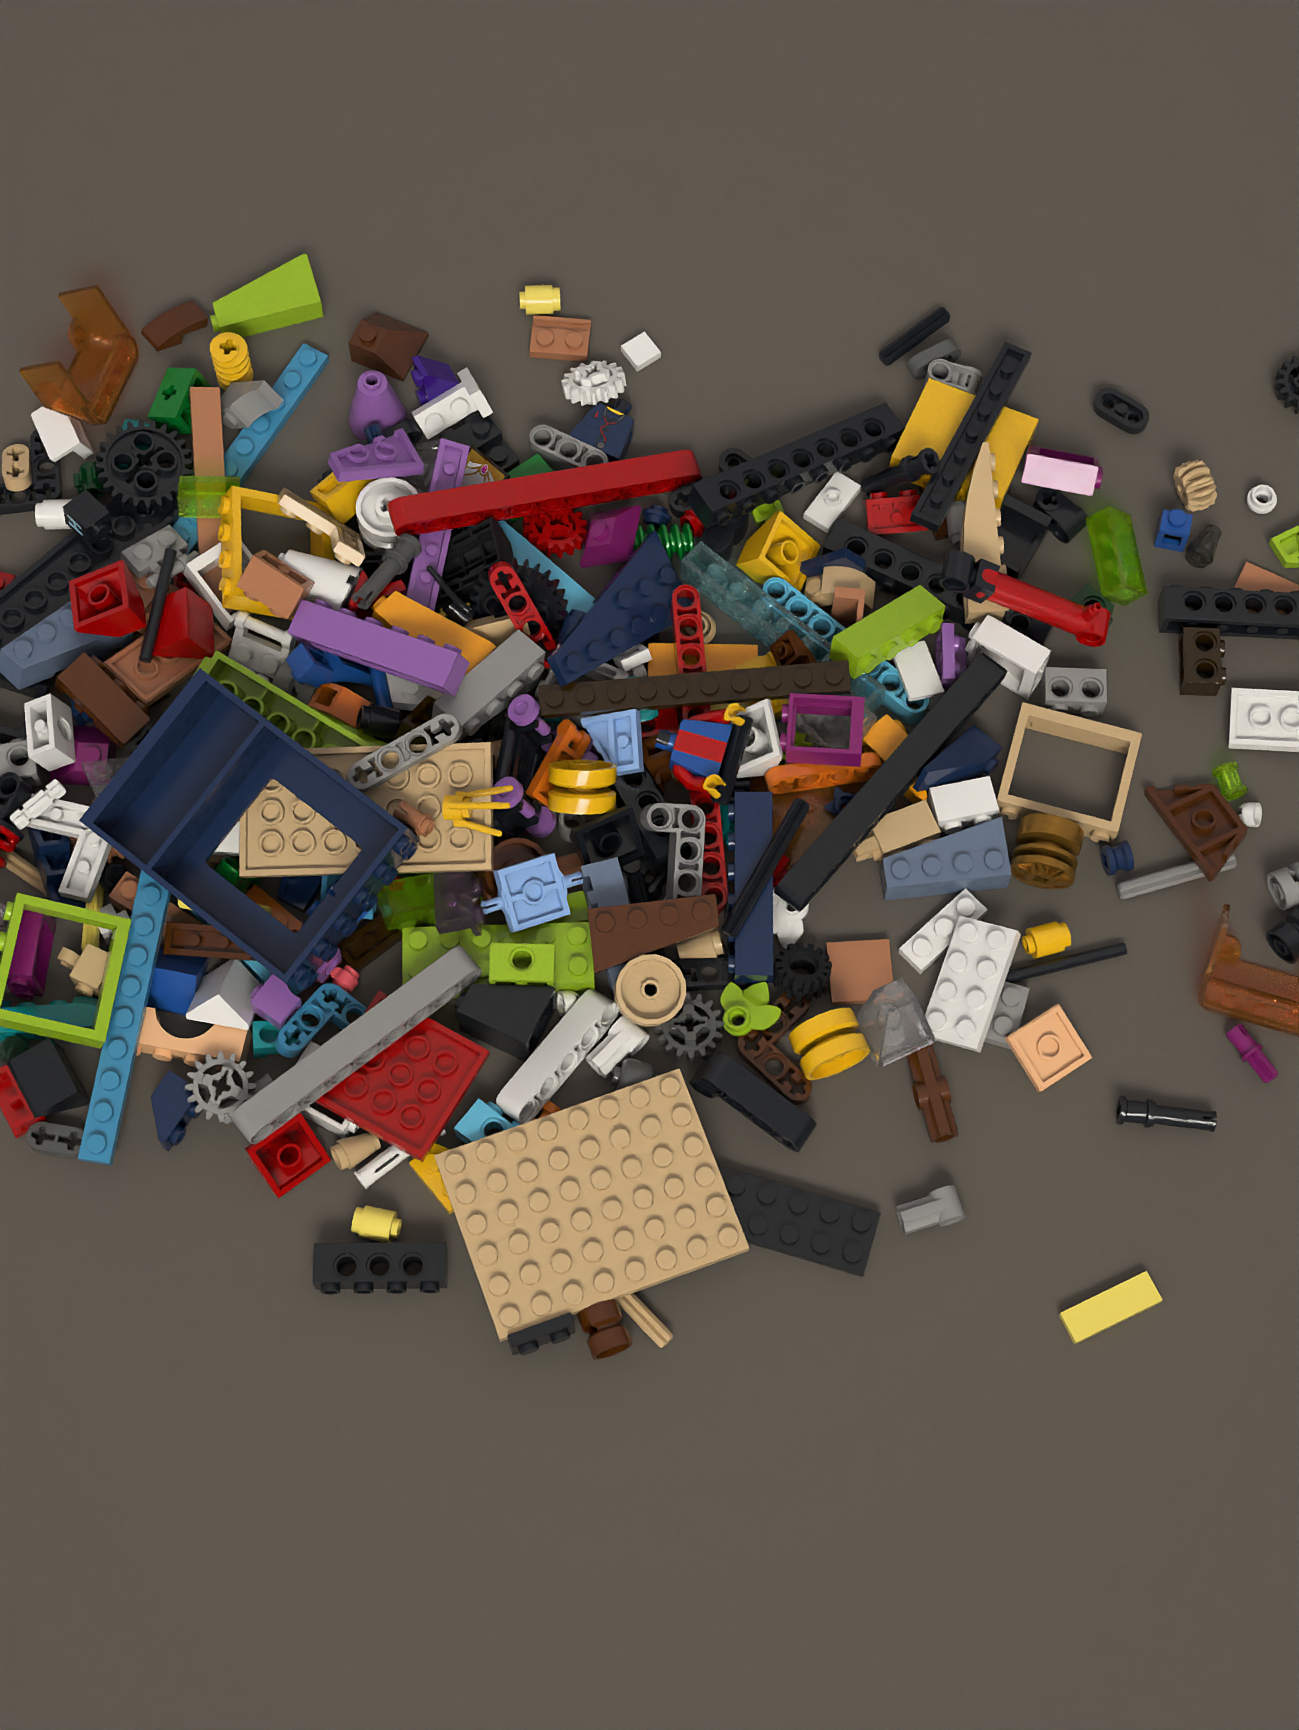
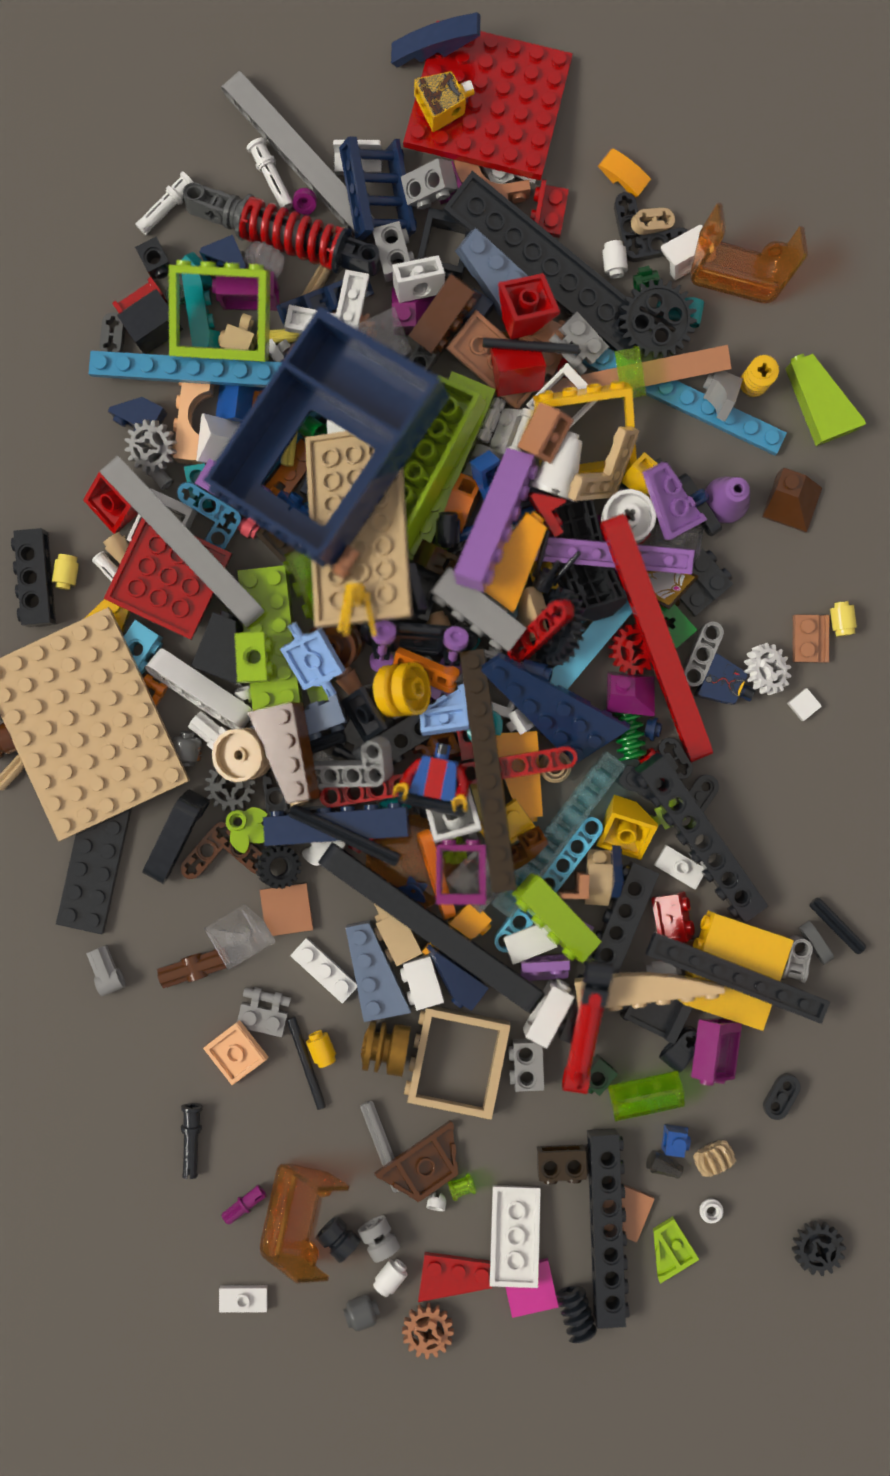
camera: 85 degrees right, 20 degrees up
white axle [9,779,66,830] -> none
black brick [63,490,112,546] -> none
reddish brown slope [141,300,208,352] -> none
green brick [147,368,211,434] -> none
light grey beam [347,713,462,792] -> none
dark grey pin [352,533,422,609] -> none
dark purple slope [411,355,459,406] -> none
white bracket [411,367,493,439] -> none
bracket [433,871,486,937] -> none
yellow wheel [788,1008,871,1080] -> none
black pin [861,448,940,496] -> none
white plate [919,916,1021,1053] -> none
light yellow tile [1059,1271,1162,1345] -> none
dark blue wheel [1100,840,1134,876] -> none

